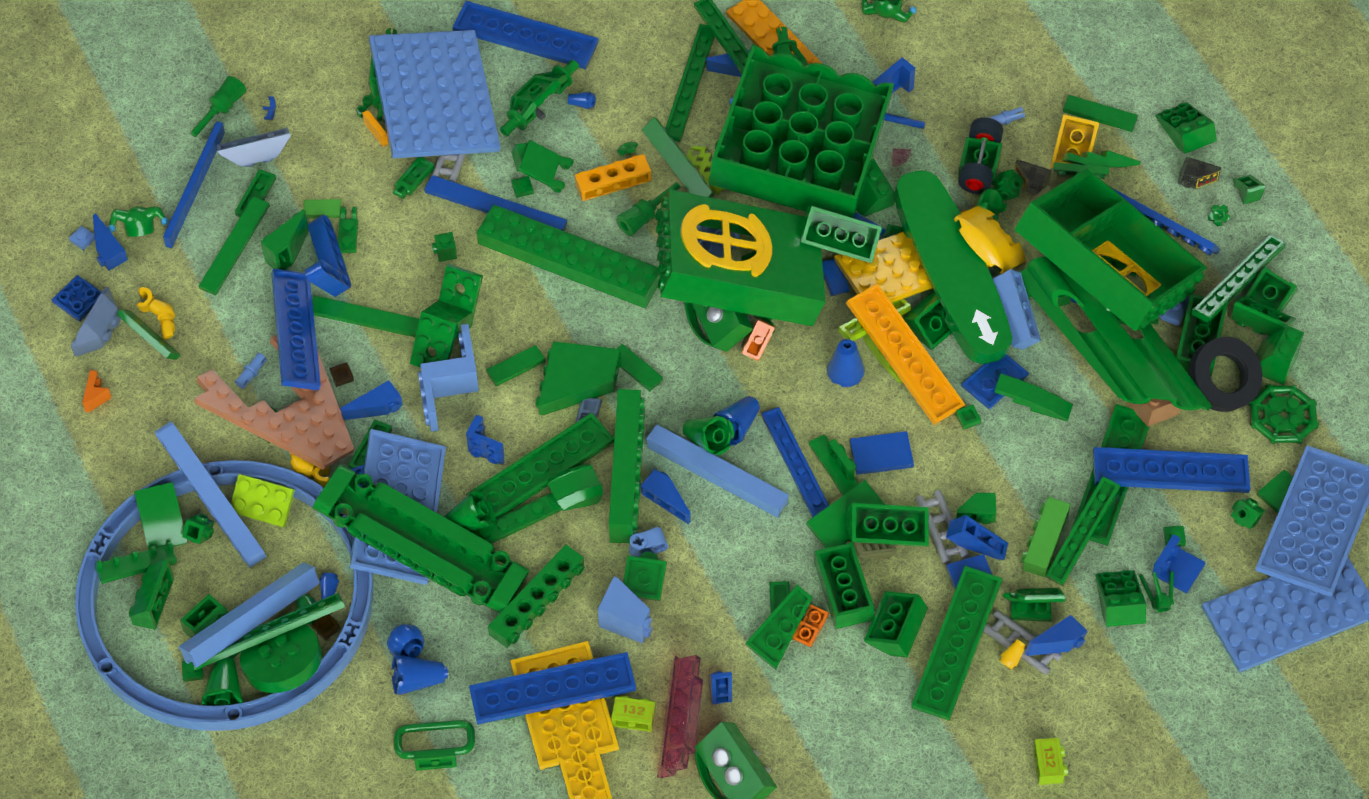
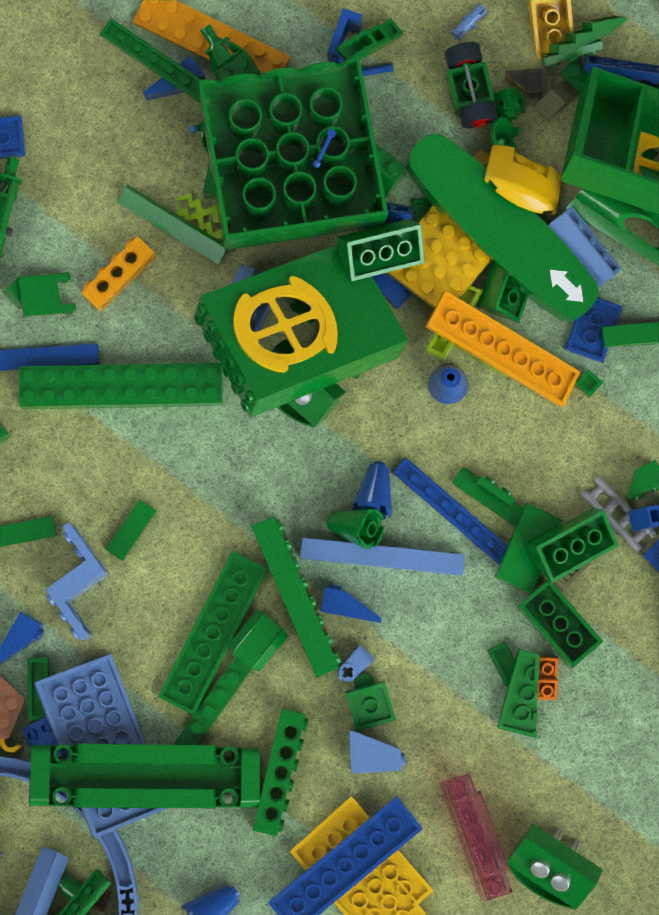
camera: 25 degrees left, 25 degrees up
blue cone [319,573,339,600] -> none
blue plant [387,624,424,658] -> none
green bracket [410,264,483,368] -> none
green cone [444,490,495,531] -> none
blue bracket [466,415,505,465] -> none
green plate [511,176,534,198] -> none
green slope [536,341,621,415] -> none
blue cone [568,91,596,109] -> none
sand blue tile [575,398,602,423] -> none
lime brick [611,696,656,732] -> none
green piece [616,182,681,236] -> none
green plant [617,141,638,156] -> none
green tile [617,344,663,392] -> none
green tile [665,24,715,142] -> none
blue slope [709,671,732,705] -> none
slope [741,318,775,361] -> none
blue tile [850,431,914,475] -> none
green slope [864,591,928,658] -> none
tile [892,148,911,166] -> none
none -> blue hinge [313,129,336,168]
none -> green slope [336,18,403,61]

